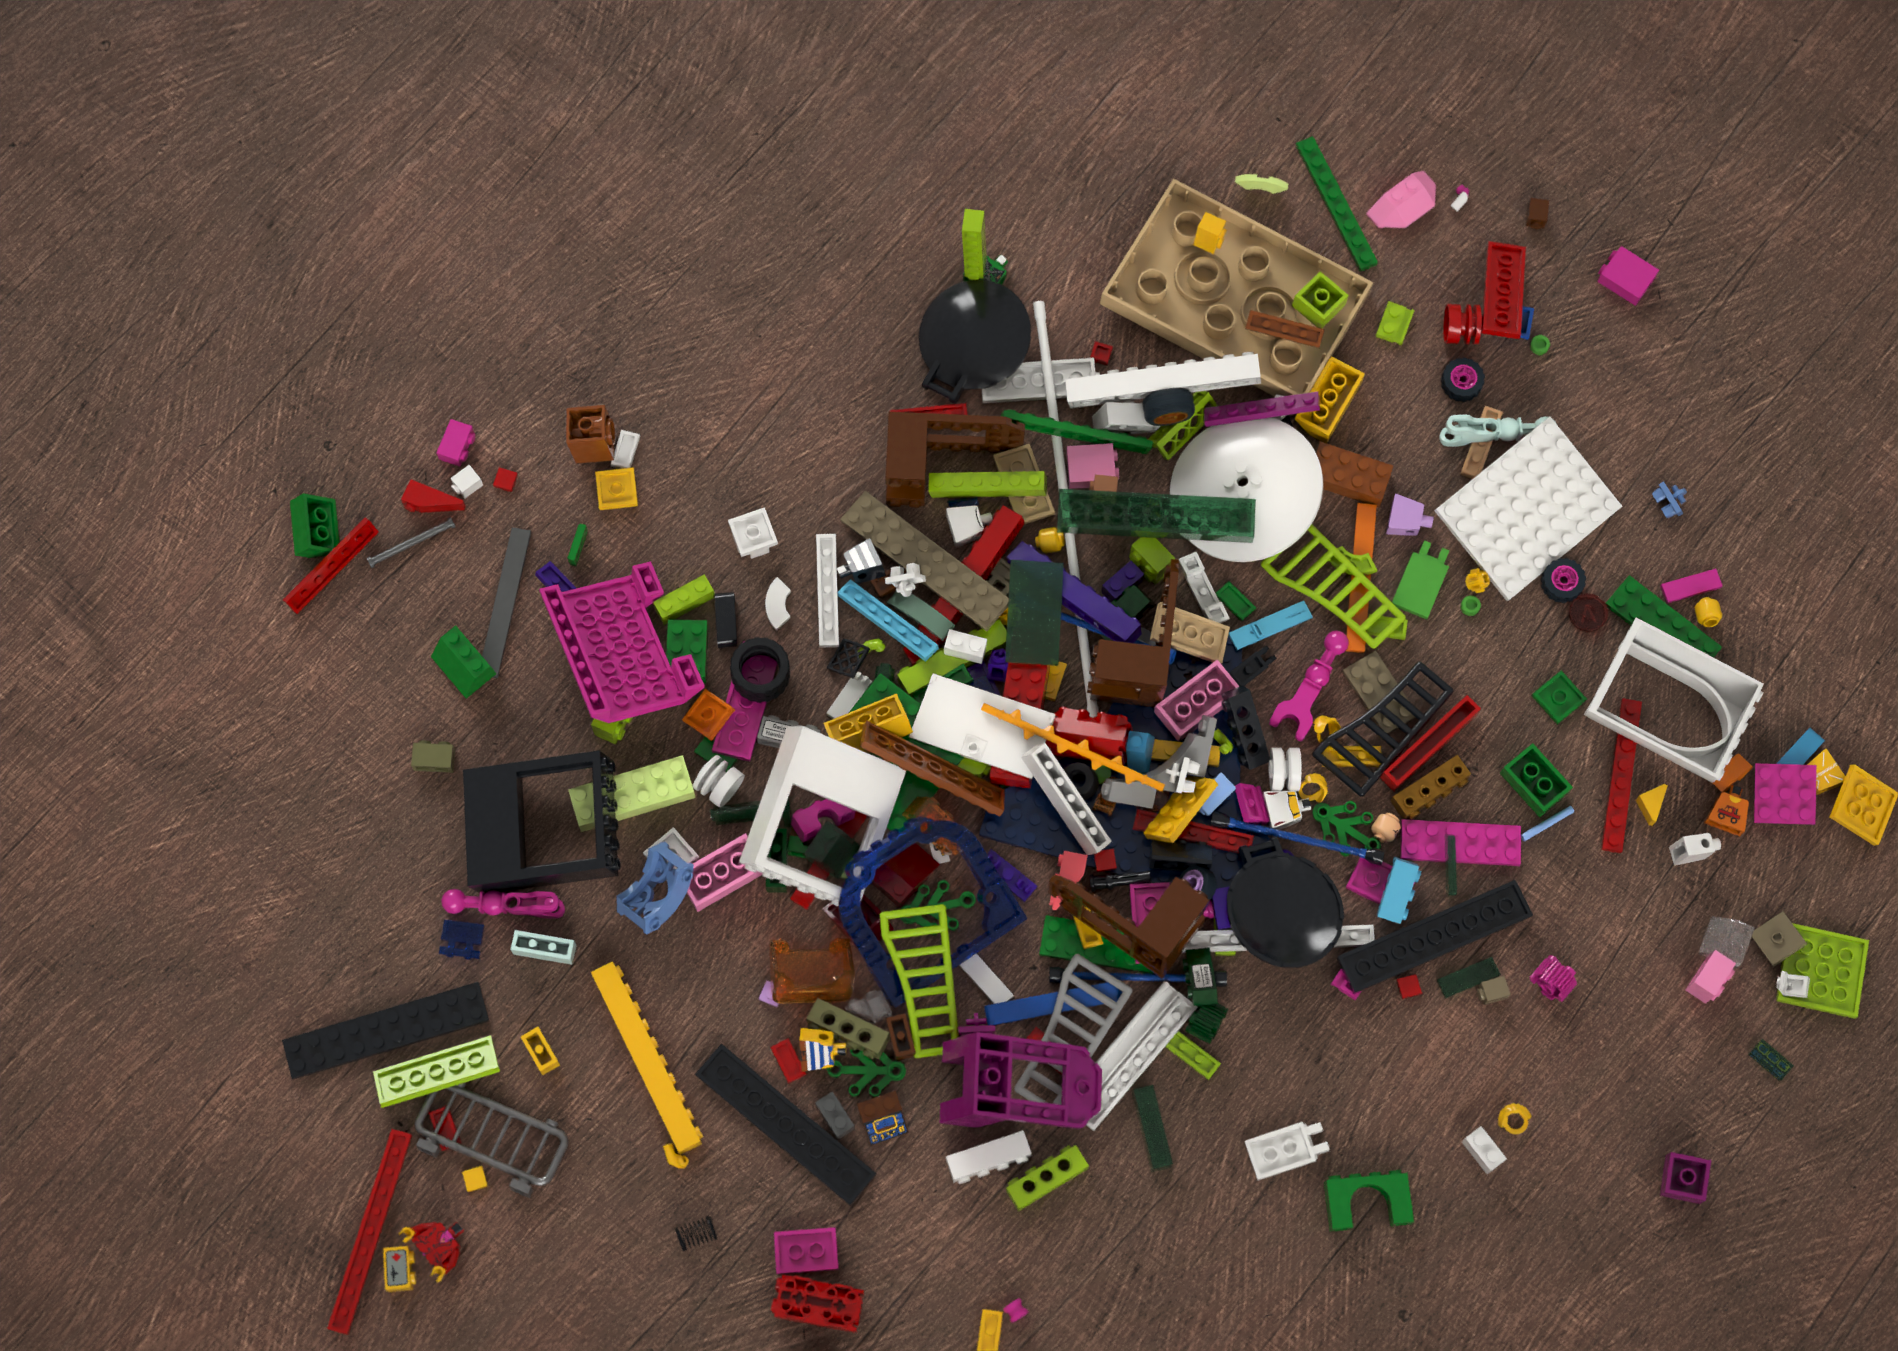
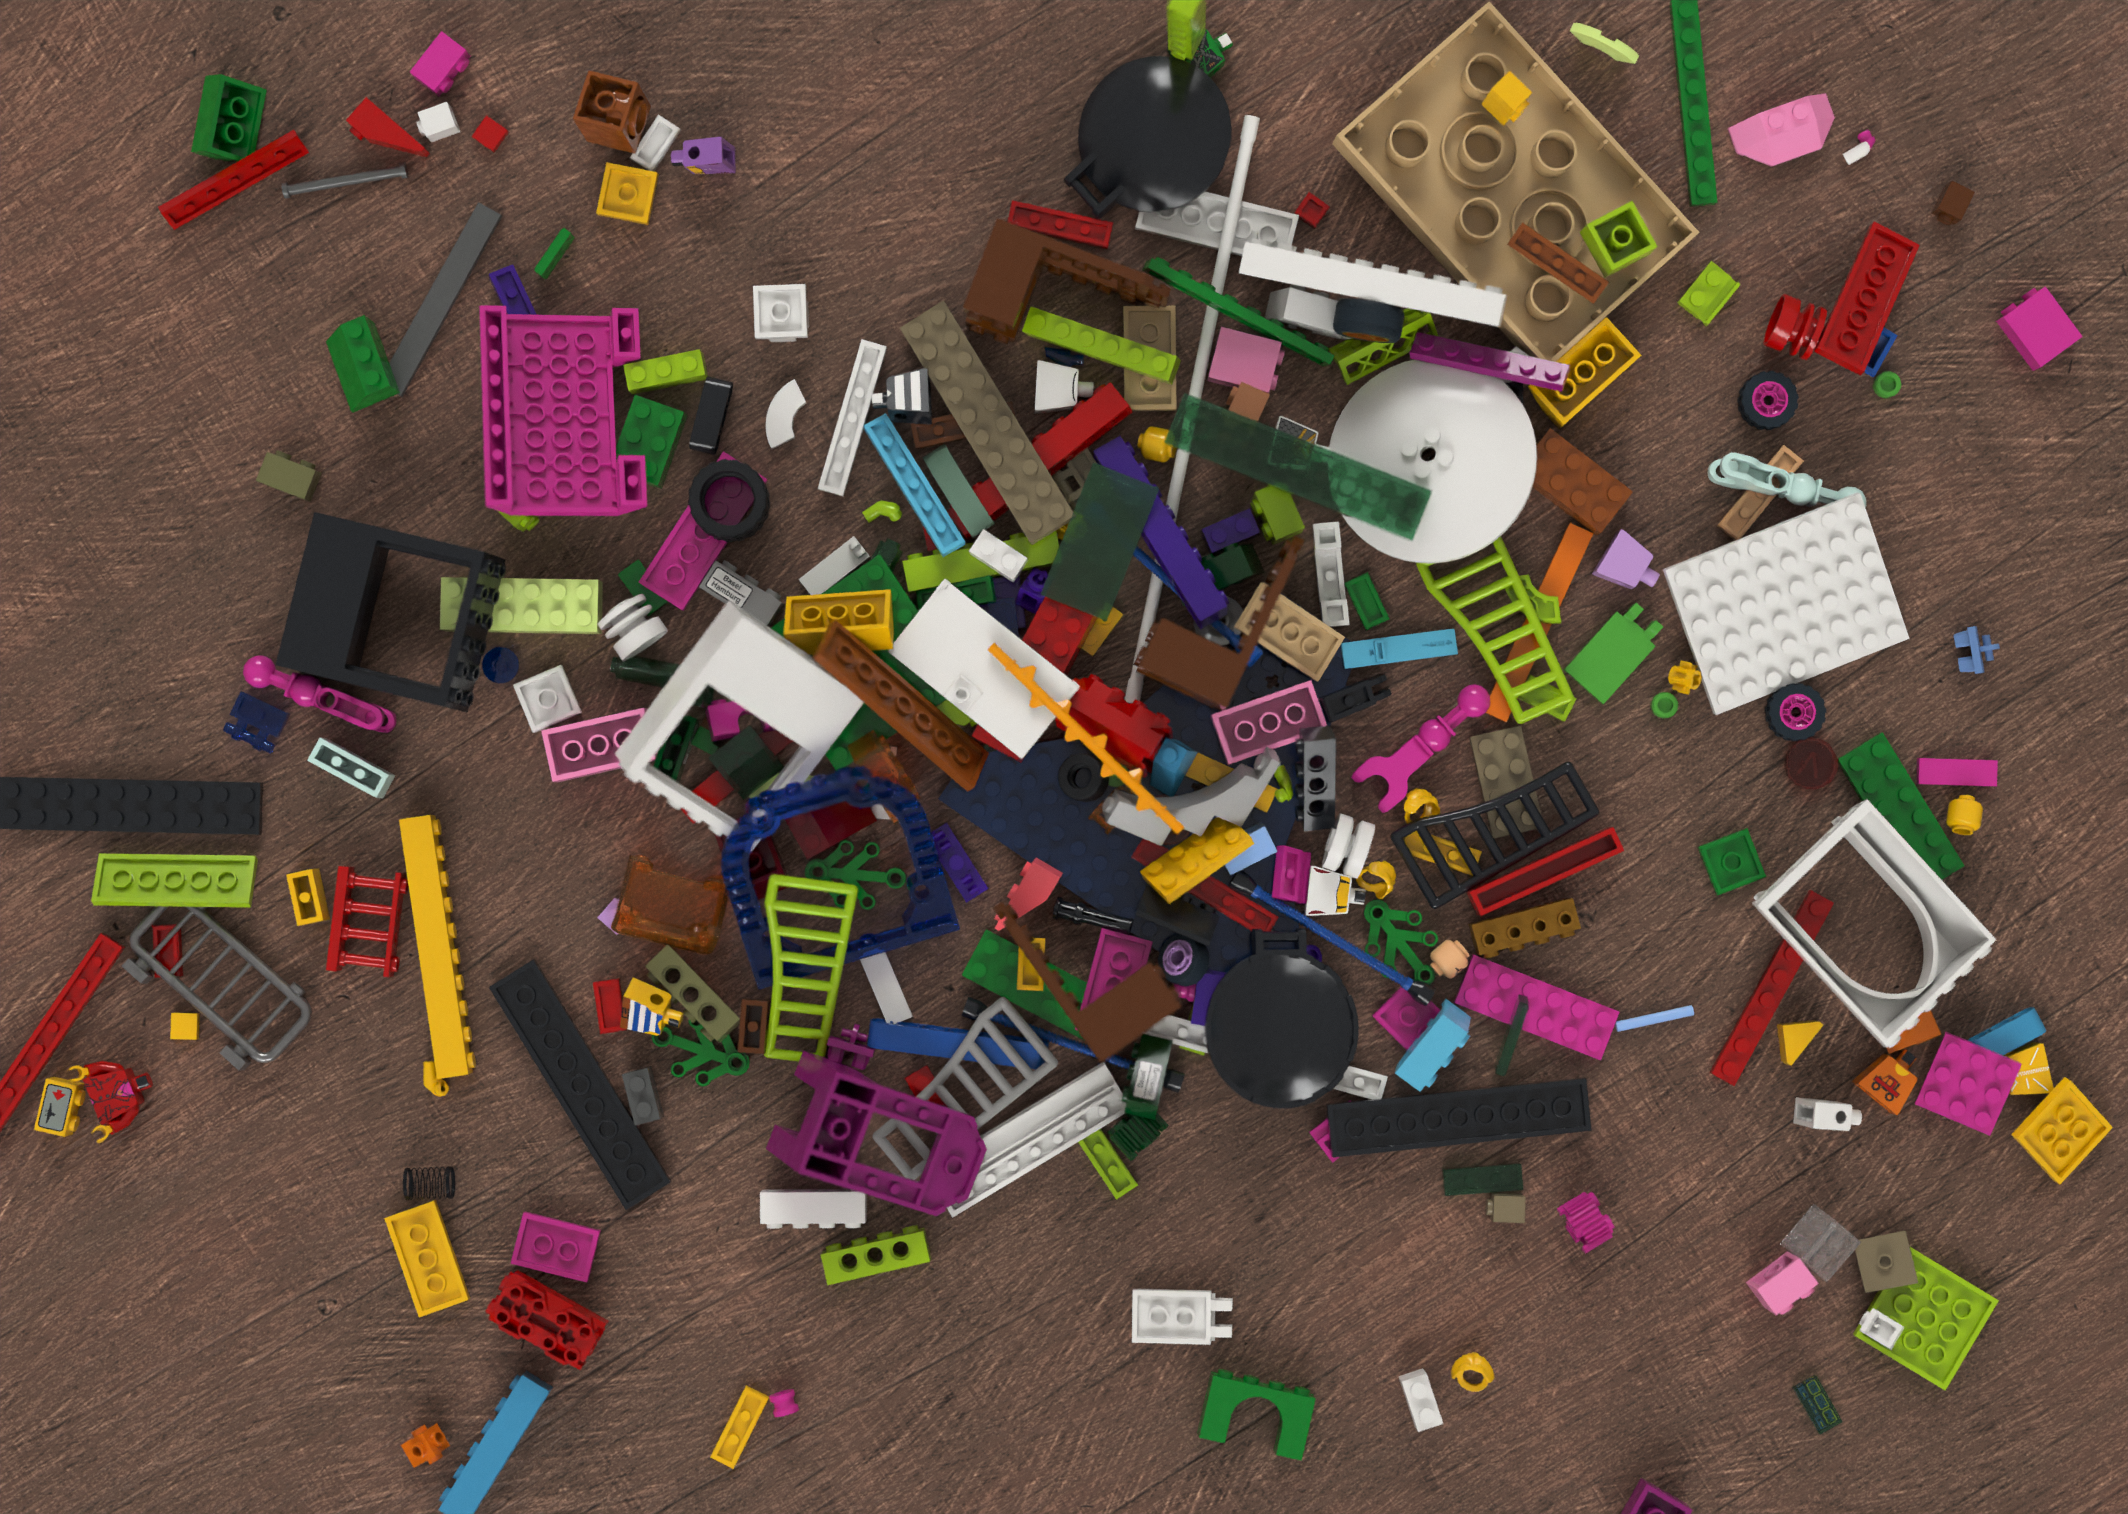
camera: 20 degrees right, 15 degrees up
medium blue fence [617,841,694,934] -> none
orange tile [682,689,735,741] -> none
black window [827,638,870,679] -> none
clear slope [845,990,892,1024] -> none
slope [857,1091,909,1146] -> none
white hips [885,563,926,597] -> none
white brick [1021,743,1112,855] -> none
red tile [1094,849,1117,872] -> none
clear green brick [1132,1085,1173,1172] -> none
white hips [1165,757,1200,793] -> none
red tile [1396,974,1422,999] -> none
green brick [1500,743,1573,818] -> none
none -> red fence [326,866,409,977]
none -> yellow plate [384,1200,470,1317]
none -> clear blue piece [482,647,519,684]
none -> medium lavender torso [671,137,736,174]

